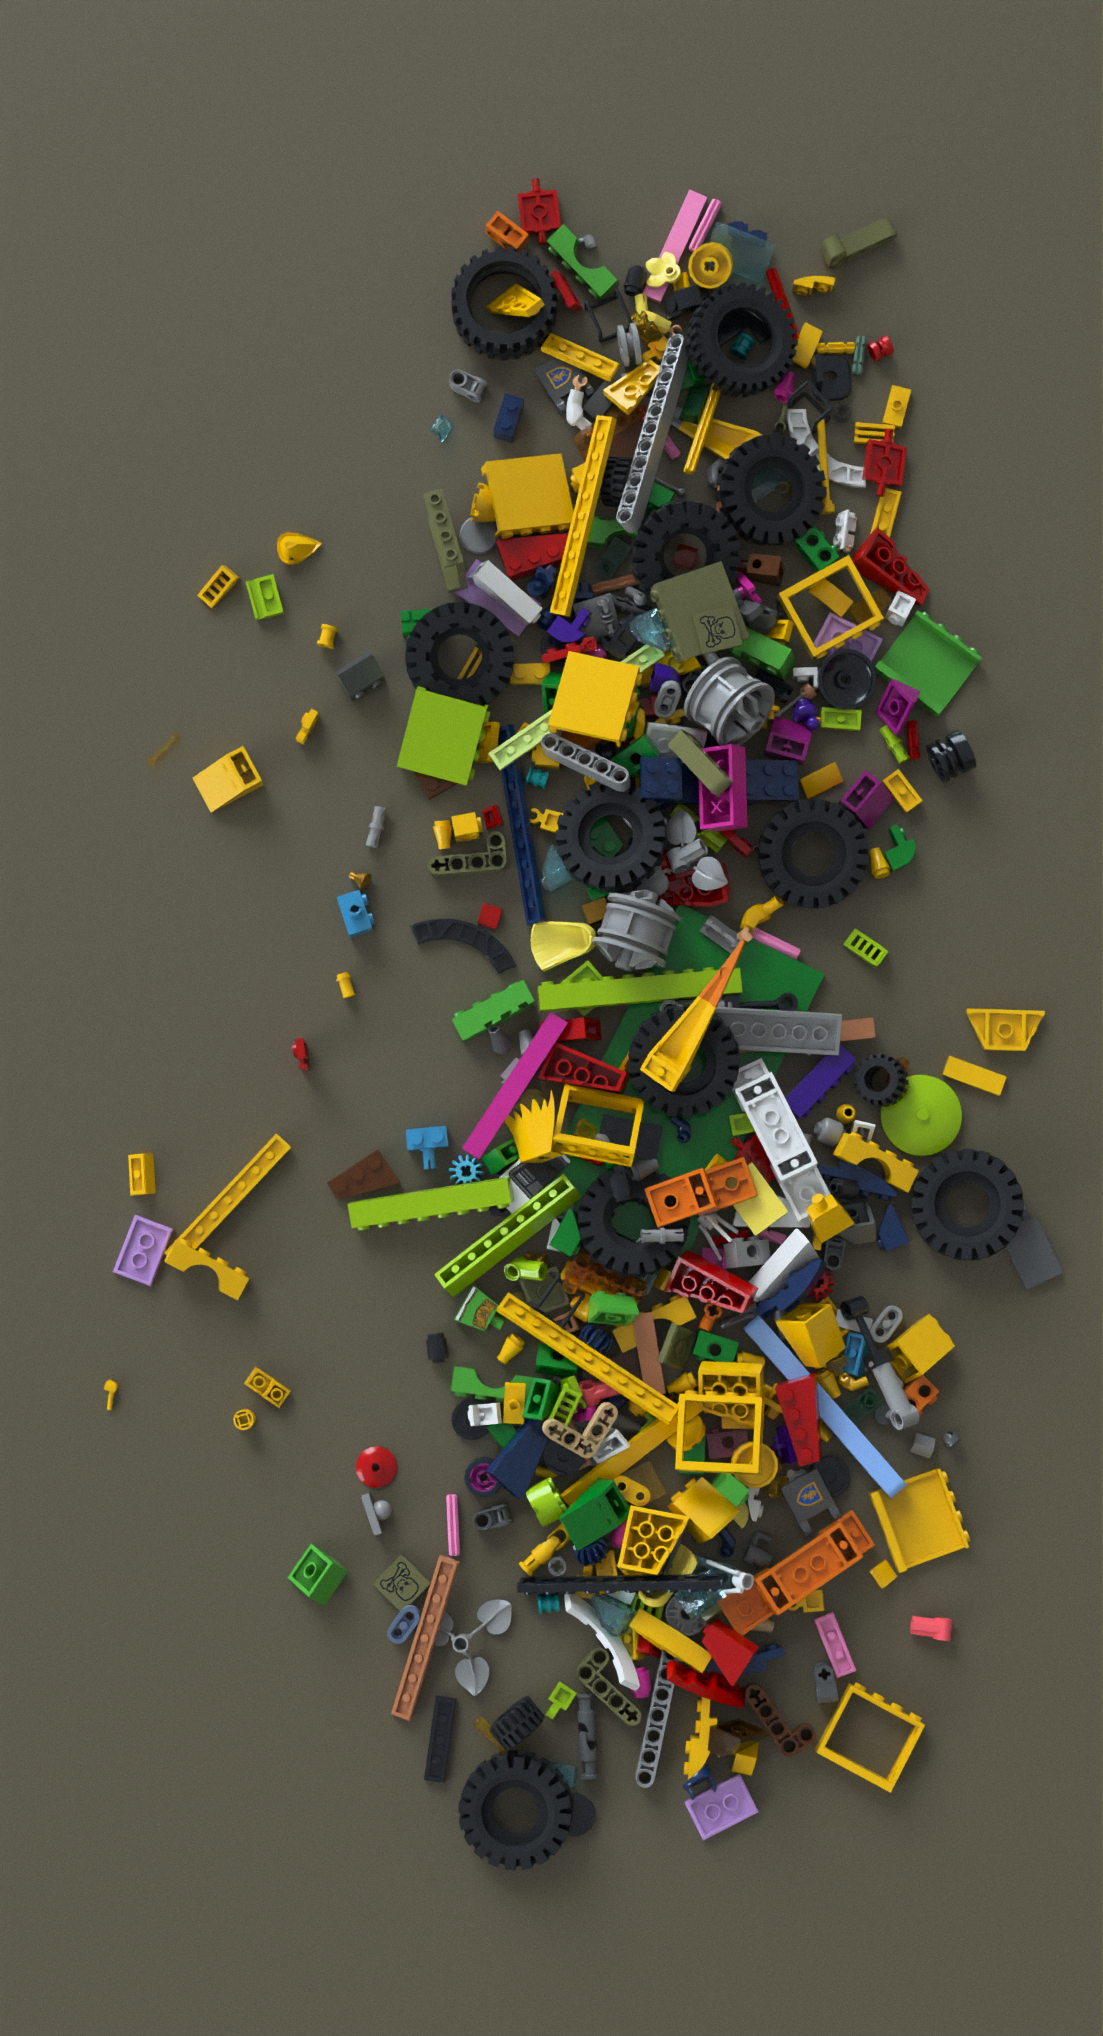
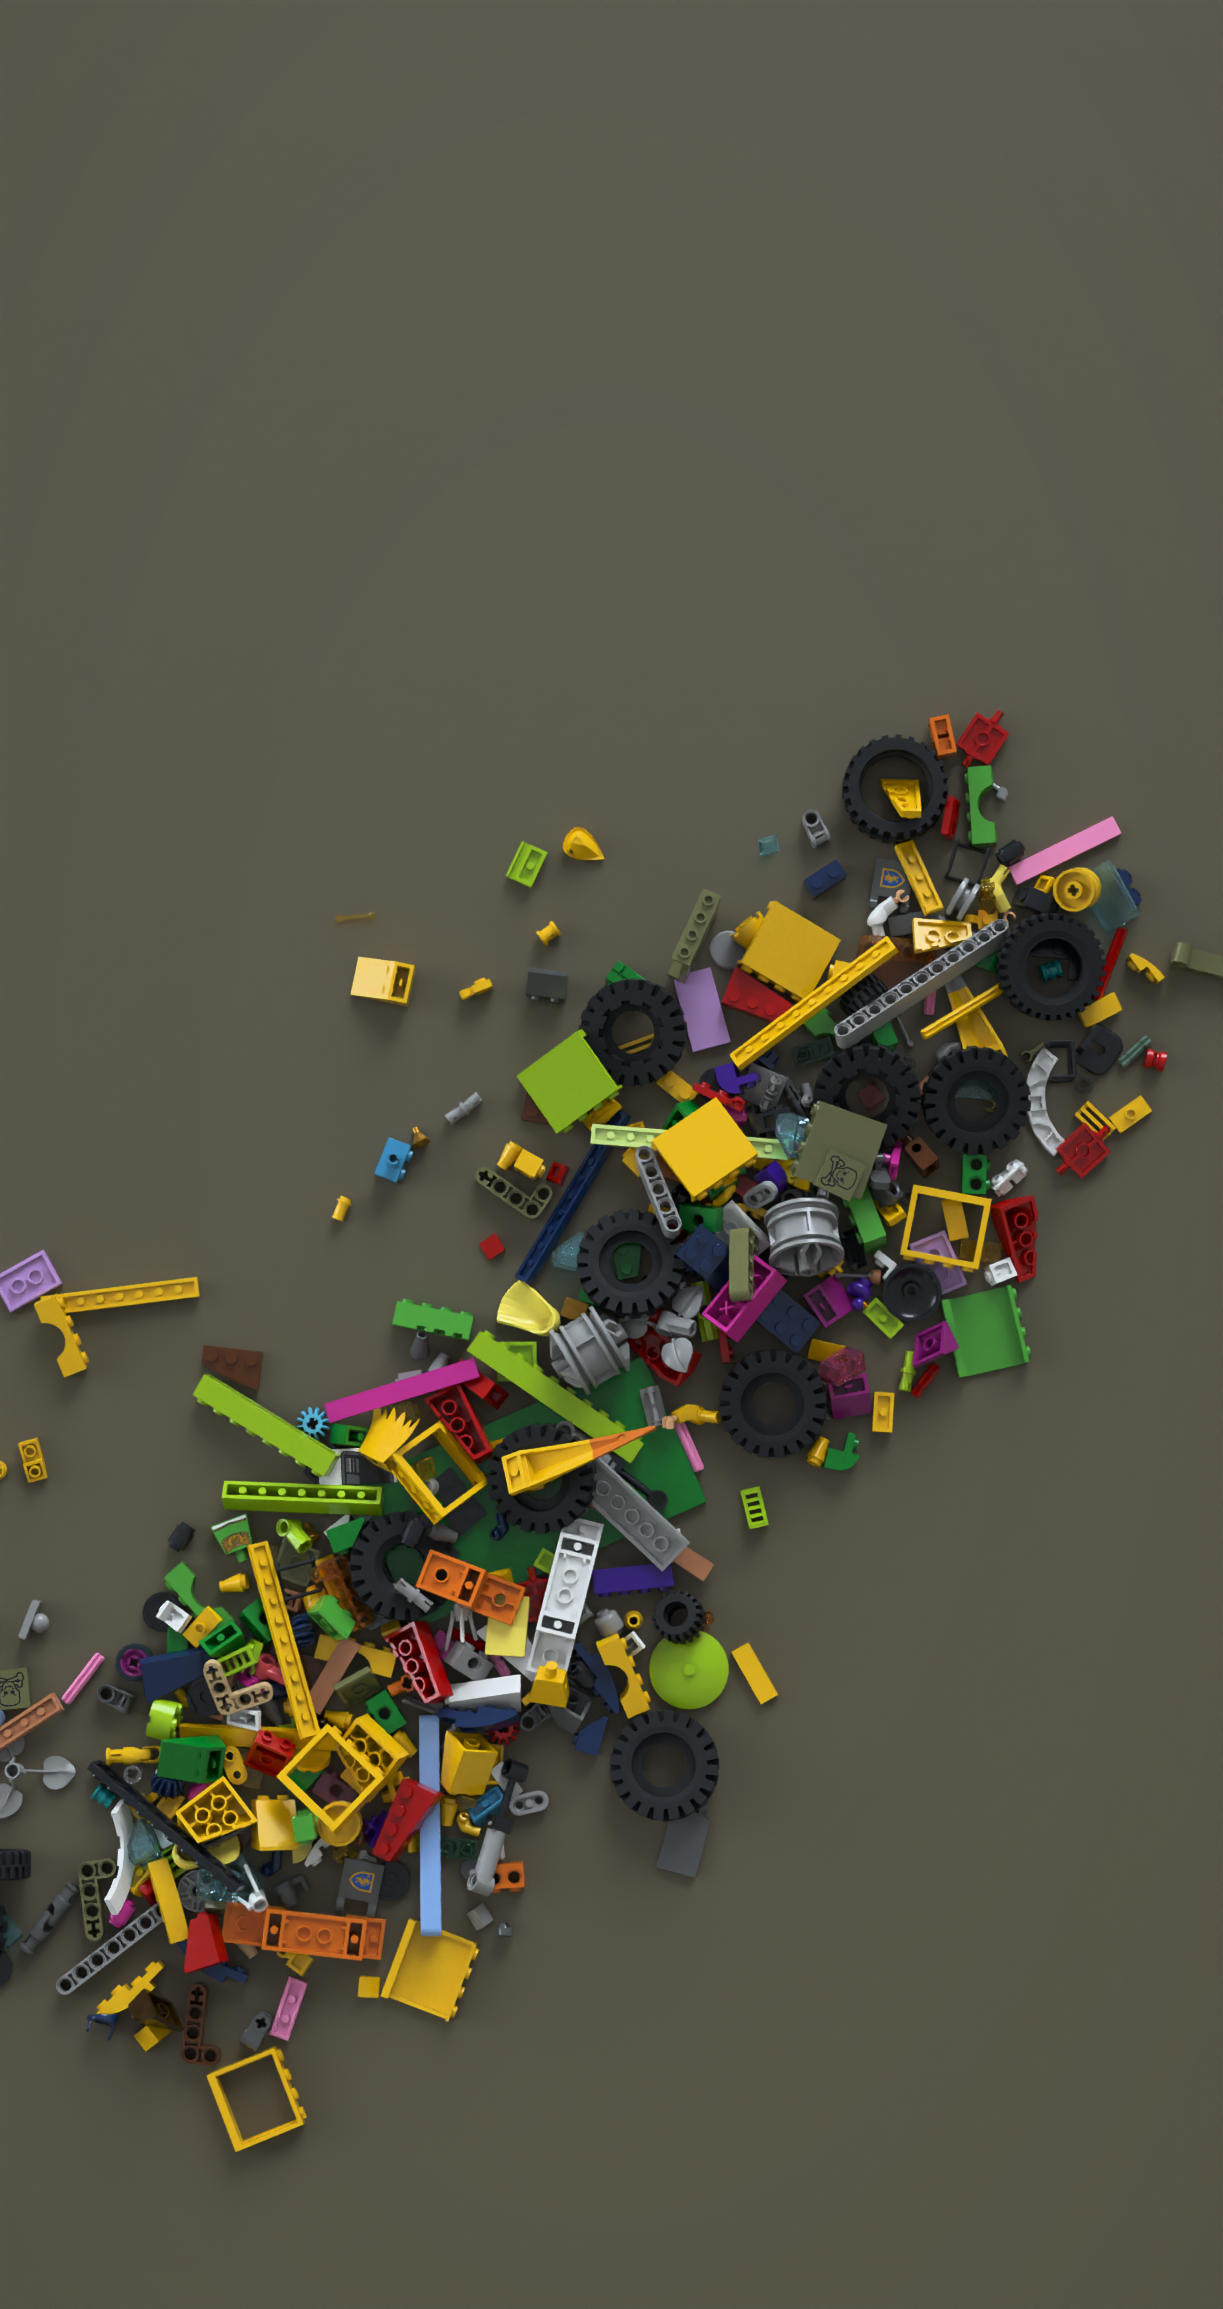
camera: 45 degrees right, 0 degrees up
yellow slope [128,1153,156,1196] -> none
yellow slope [197,565,240,609] -> none
red plate [292,1038,310,1072] -> none
red dish [356,1446,397,1488] -> none
dark azure brick [406,1126,449,1170] -> none
black tile [410,919,517,974] -> none
white slope [468,560,542,625] -> none
teal bush [525,765,549,789] -> none
dark blue hips [527,565,558,600] -> none
yellow plate [530,808,563,833] -> none
dark blue cone [536,604,558,631] -> none
lime plate [545,1681,577,1720] -> none
nougat axle [591,566,668,596] -> none
light yellow plate [646,252,681,287] -> none
red slope [667,1660,745,1708] -> none
clear green slope [679,386,709,425] -> none
lavender tile [684,1773,759,1840] -> none
bright pink axle [689,199,722,252] -> none
dark pink cone [774,371,796,403] -> none
yellow axle [816,342,855,355] -> none
yellow piece [817,419,835,514] -> none
yellow tile [870,488,902,537] -> none
yellow slope [885,1314,955,1384] -> none
coral piece [910,1616,953,1641] -> none
black wheel [926,730,976,783] -> none
yellow wing [966,1008,1045,1051] -> none
none -> red plate [243,1730,296,1779]
none -> clear pink brick [819,1346,866,1387]

